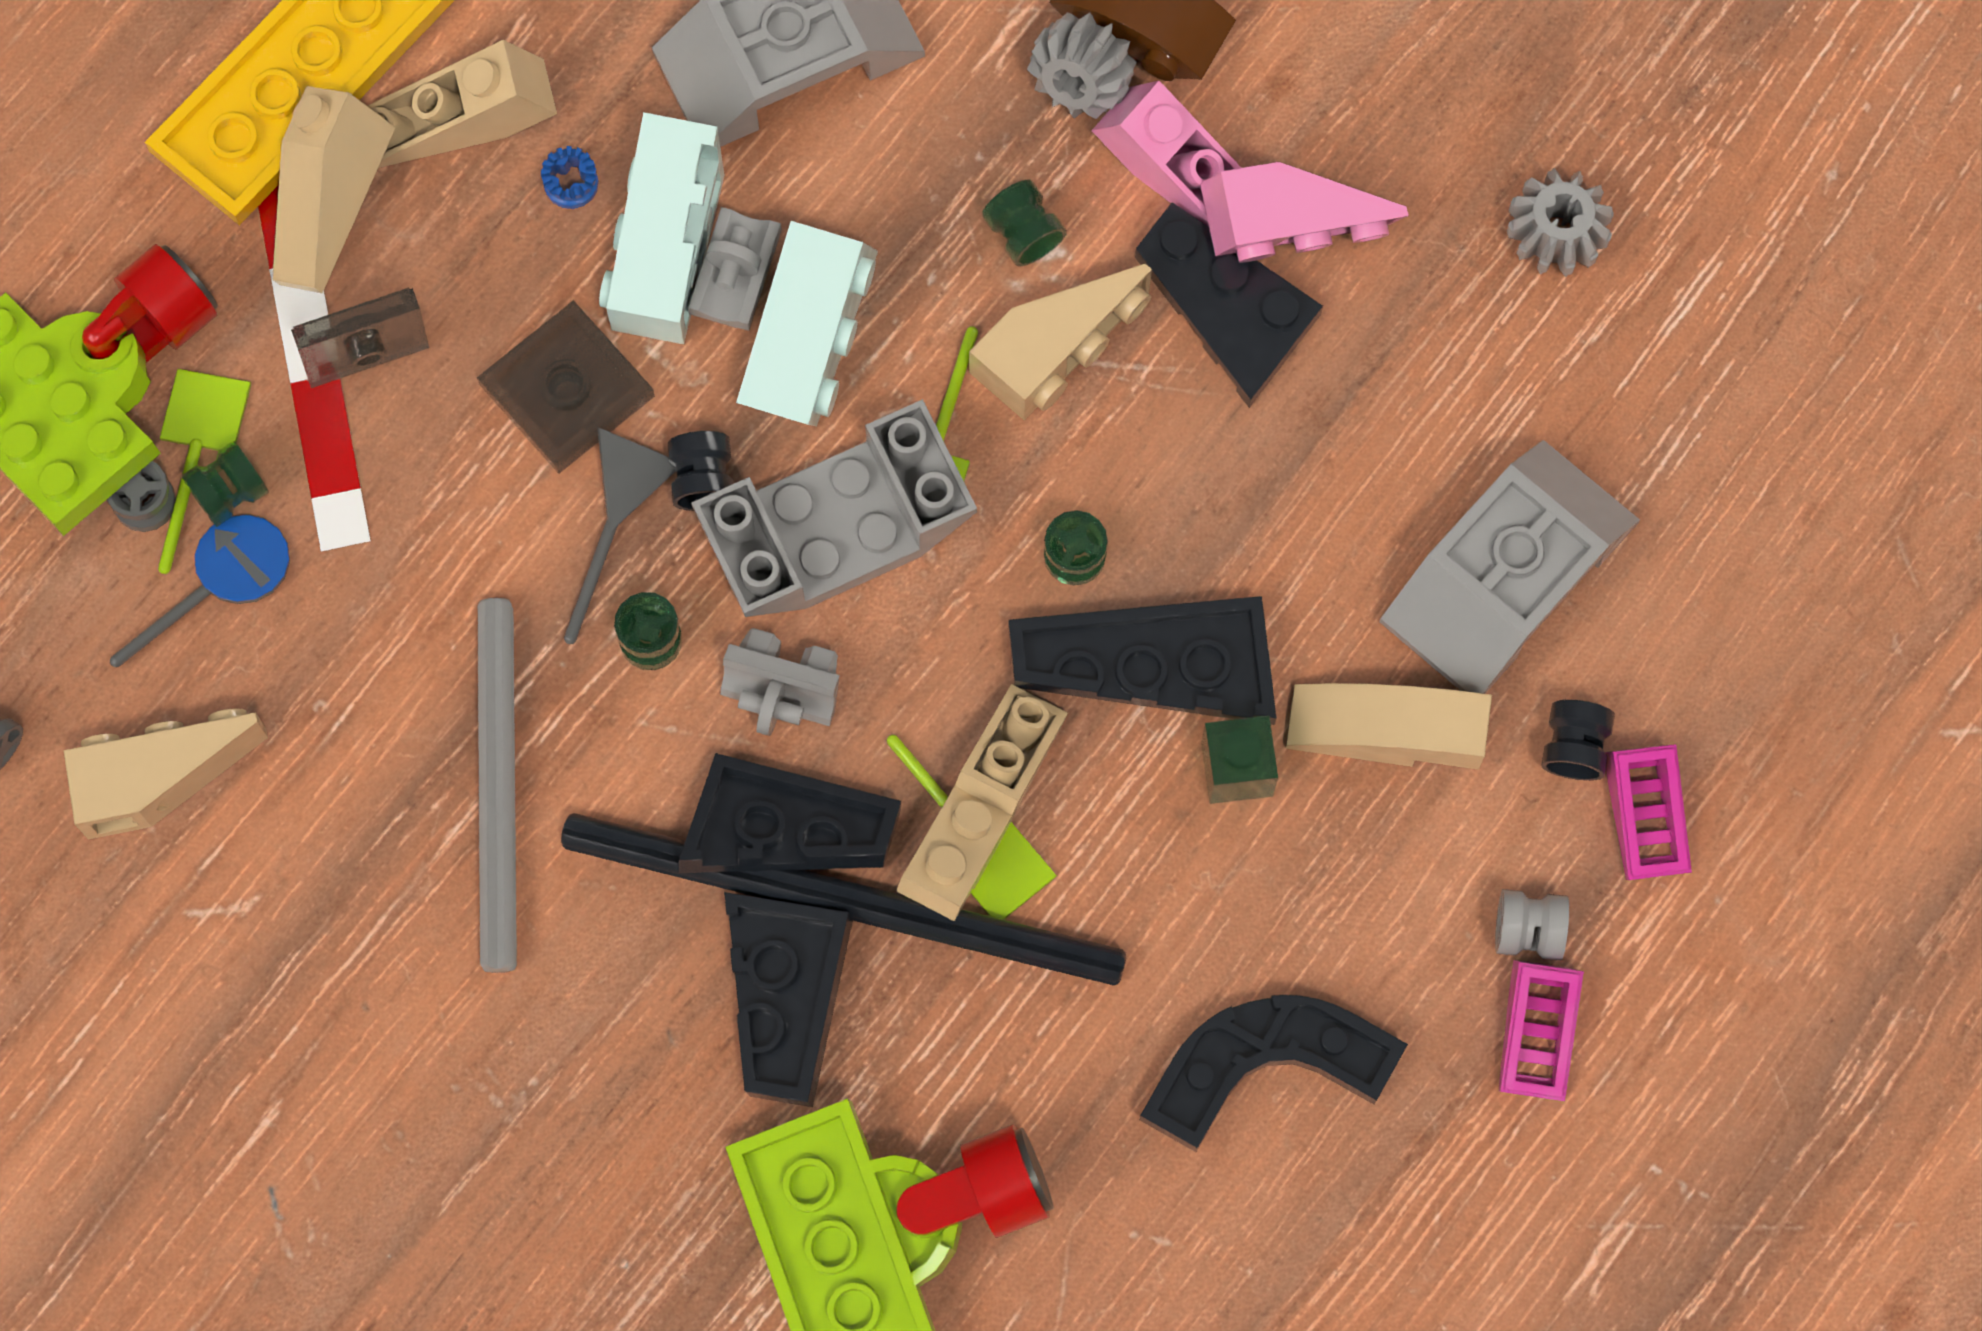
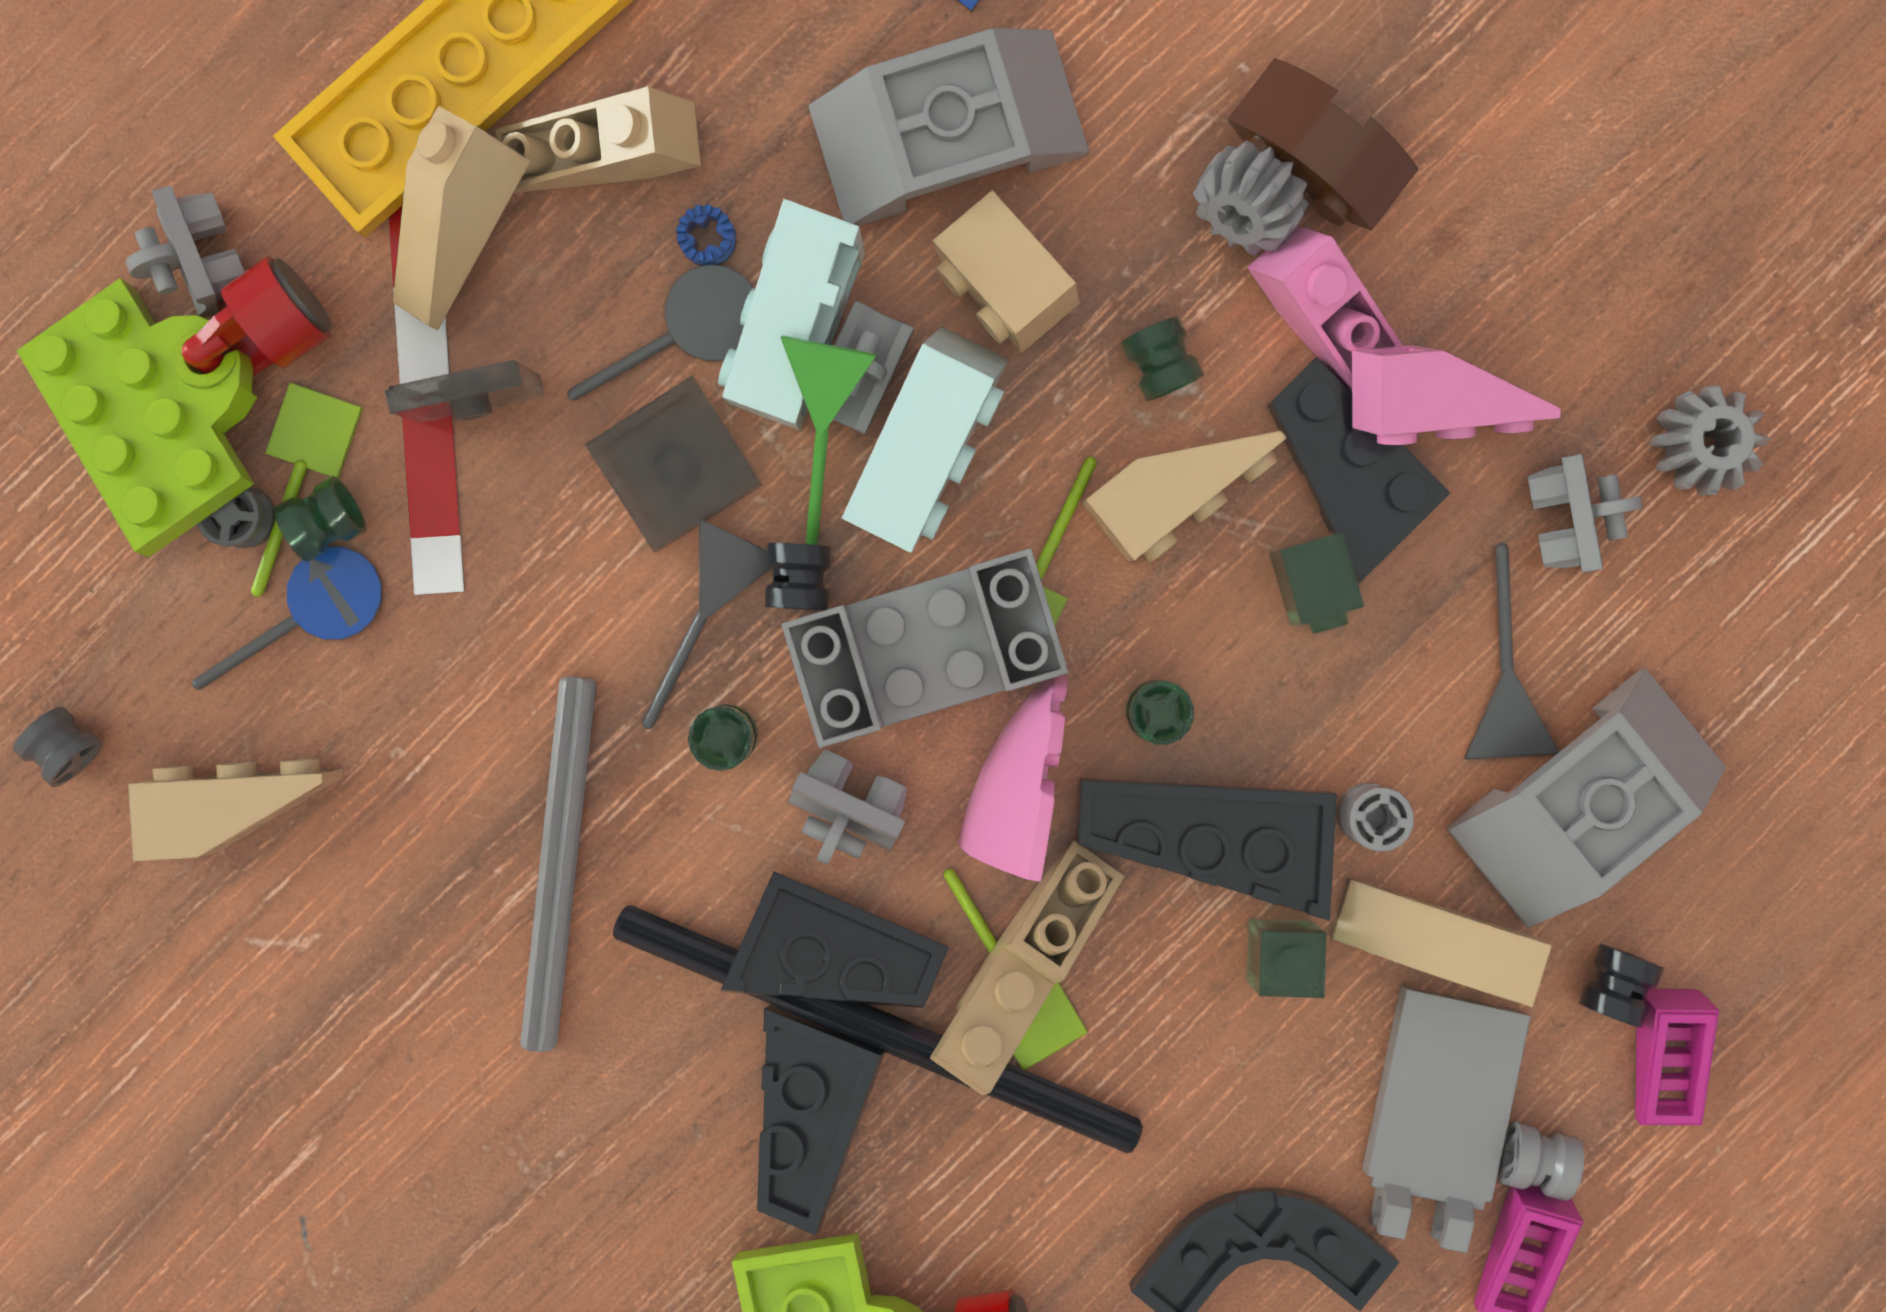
camera: 10 degrees right, 15 degrees up
none -> light grey hips [125,186,245,317]
none -> dark grey piece [567,265,753,400]
none -> bright green piece [780,335,878,545]
none -> tan brick [933,190,1080,353]
none -> bright pink brick [958,674,1067,882]
none -> clear green brick [1269,532,1365,634]
none -> light grey wheel [1336,782,1414,852]
none -> light grey tile [1362,985,1531,1253]
none -> dark grey piece [1464,543,1559,760]
none -> light grey hips [1528,454,1643,573]

